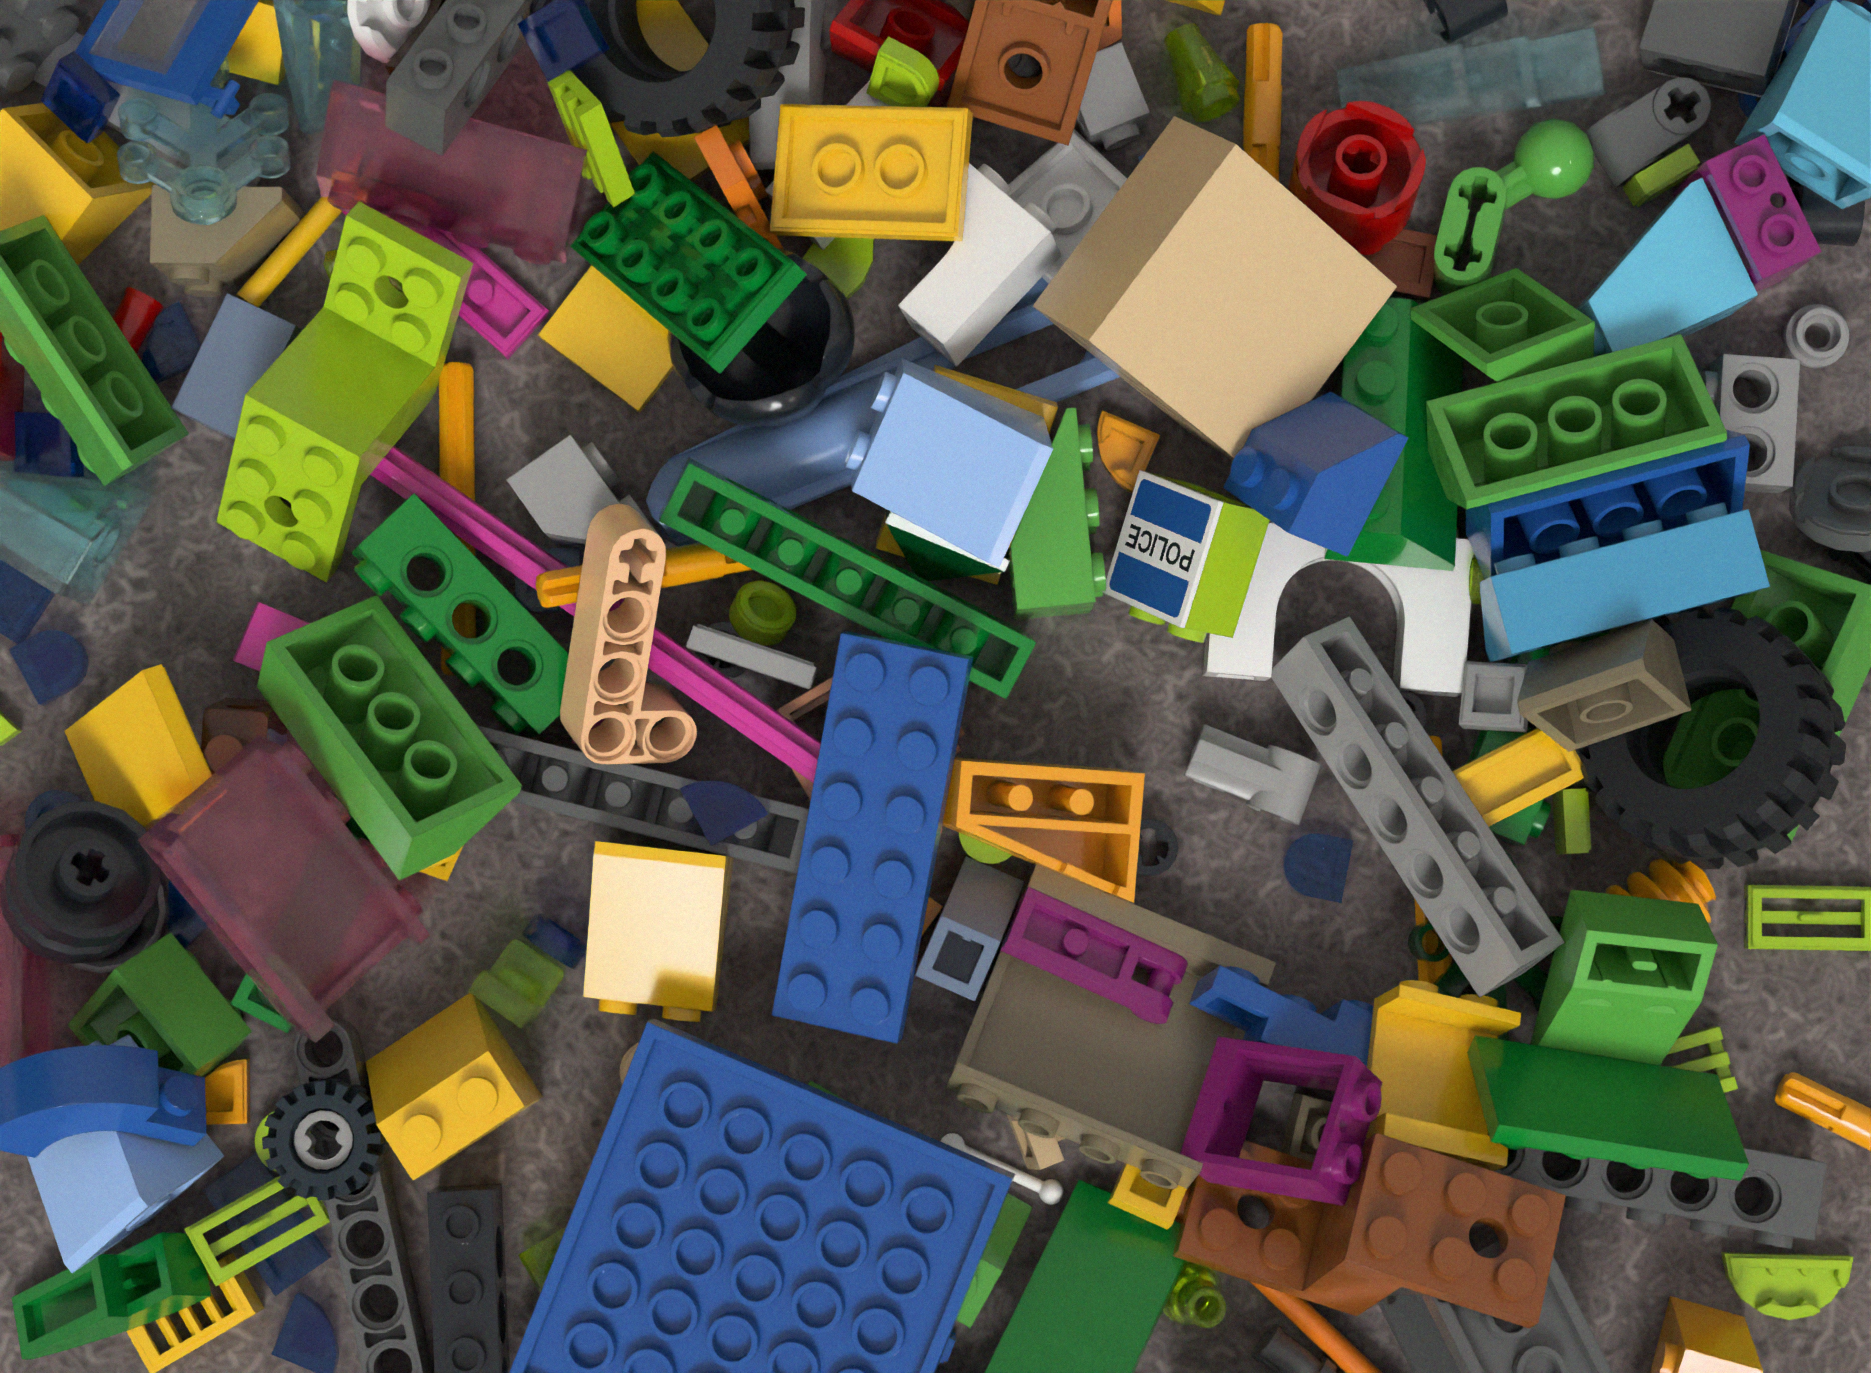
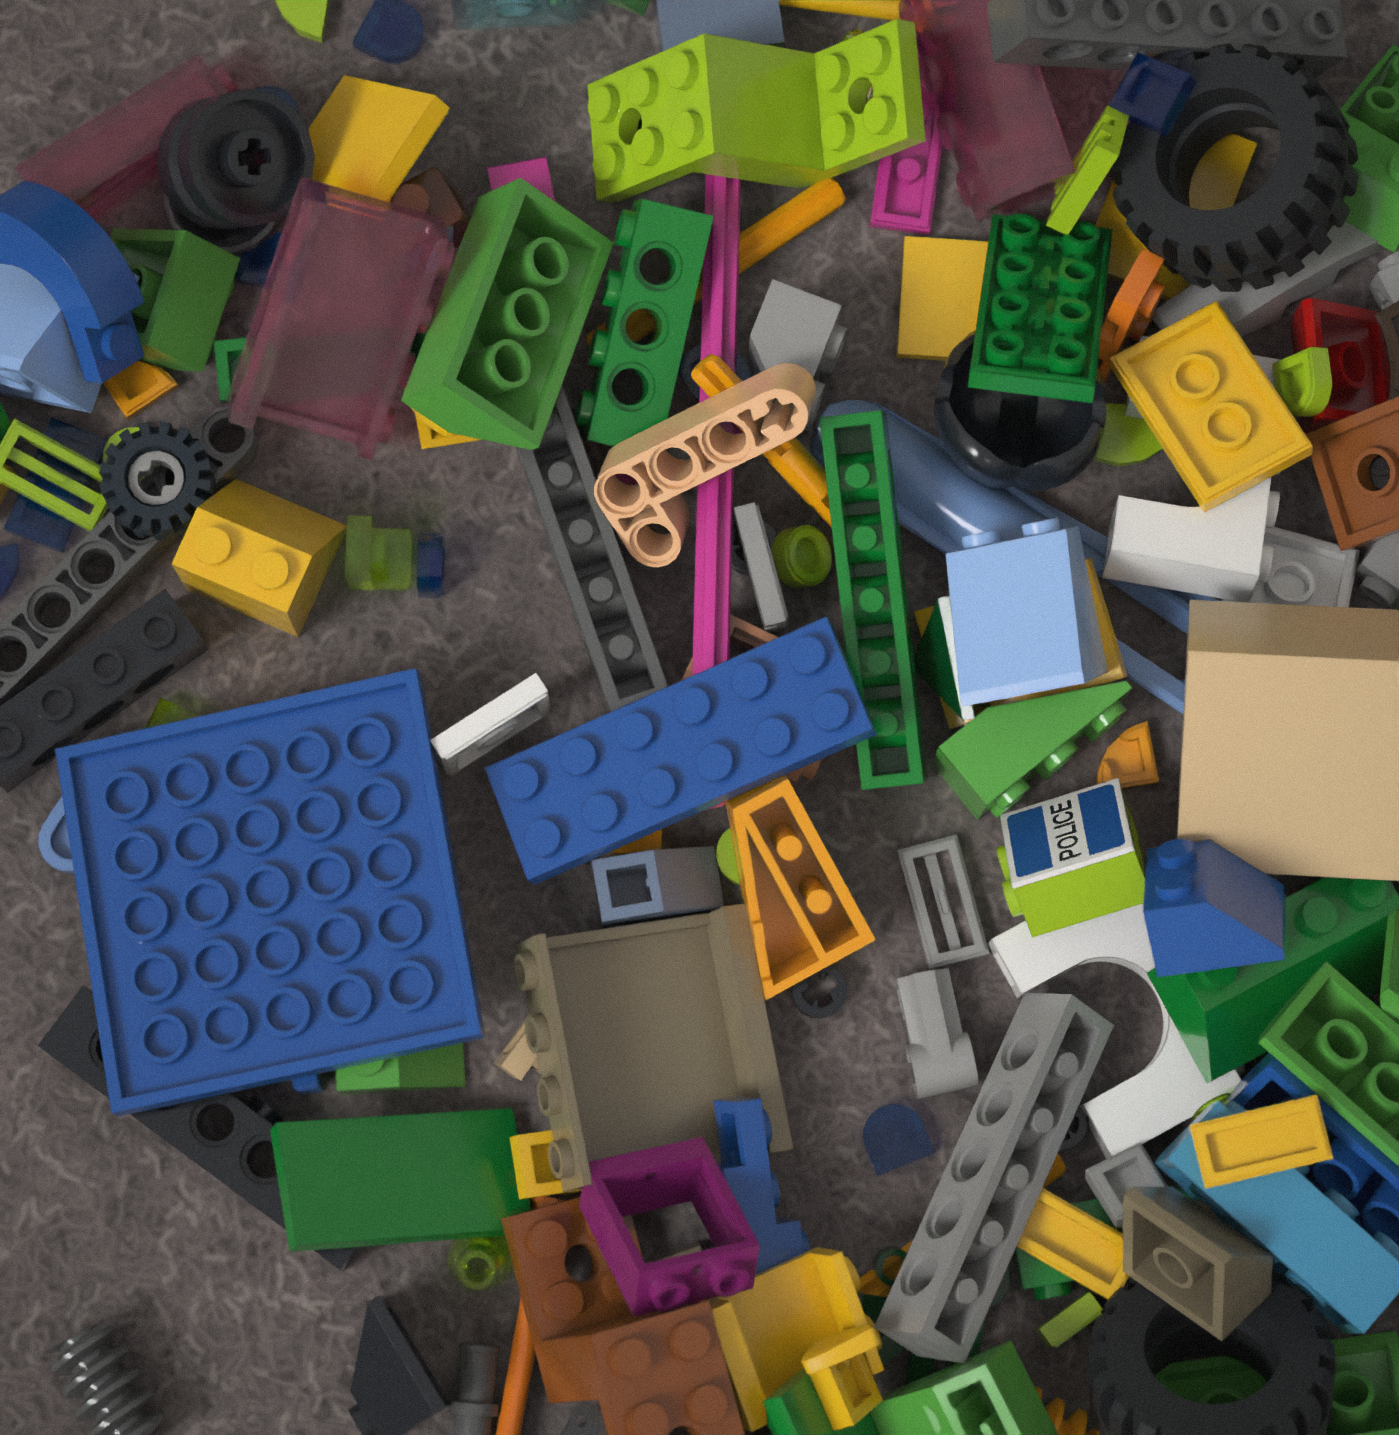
camera: 50 degrees right, 5 degrees down
slope [583,841,734,1022] -> none
clear blue tile [680,781,770,846] -> none
white hinge [940,1133,1064,1205] -> none
magenta plate [1000,887,1188,1024] -> none
none -> white tile [430,673,551,776]
none -> yellow tile [801,1325,883,1431]
none -> light grey tile [897,835,990,970]
none -> yellow tile [1190,1095,1333,1189]

